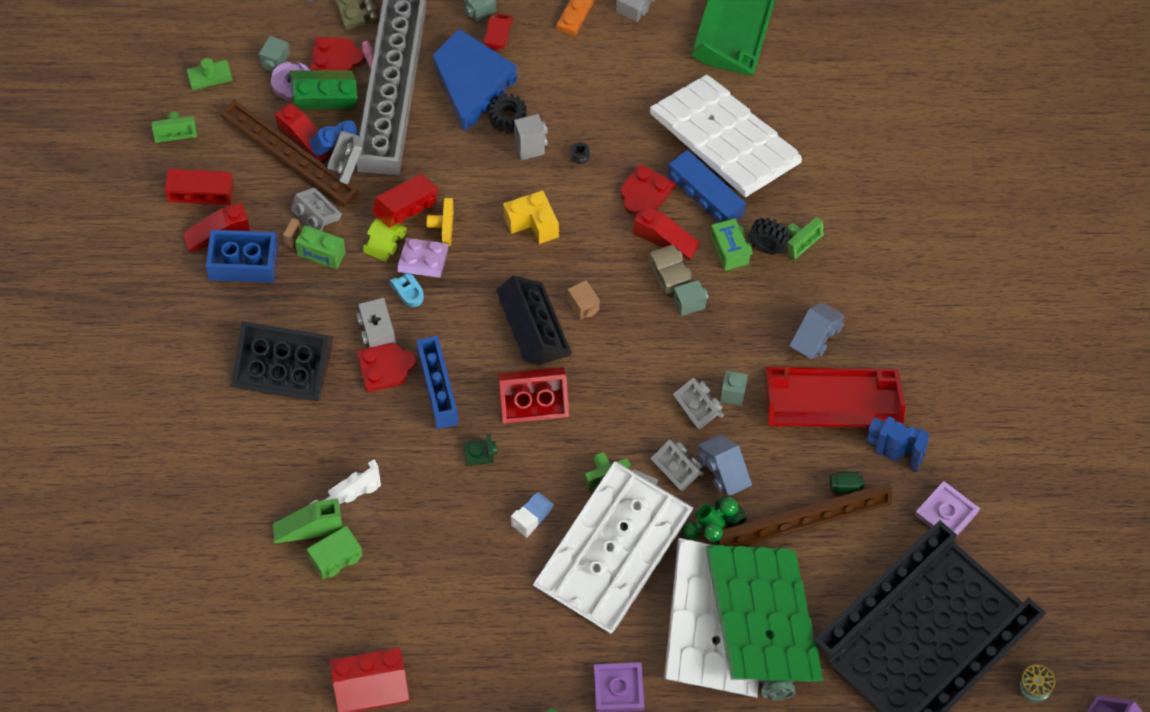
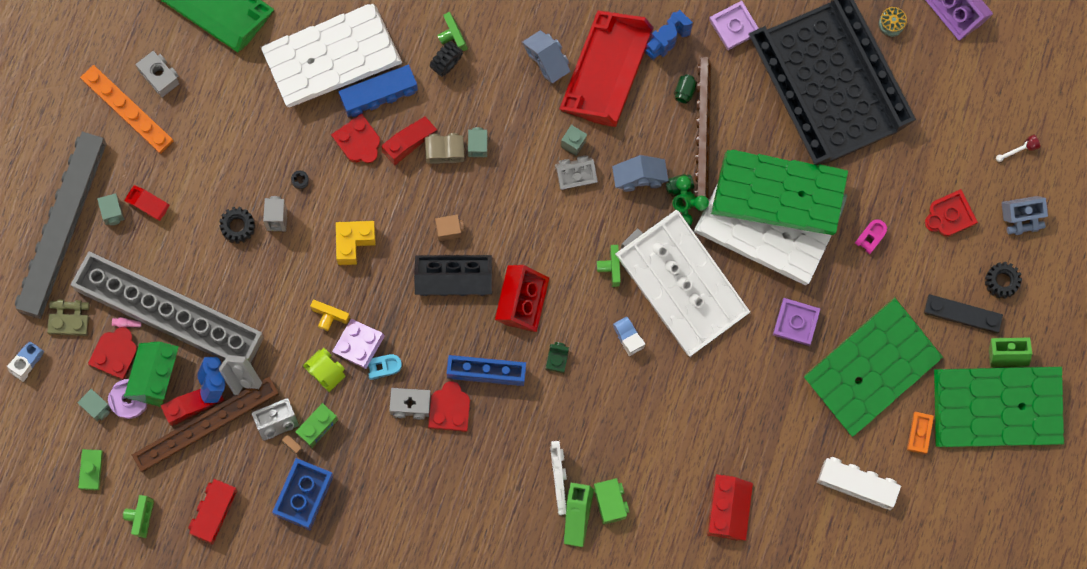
camera: 75 degrees left, 15 degrees up
red slope [182,202,250,253] -> none
black slope [231,321,334,401] -> none
red brick [372,174,439,228] -> none
blue slope [433,29,518,131] -> none
light grey bracket [651,439,705,491] -> none
bright green brick [710,218,752,271] -> none

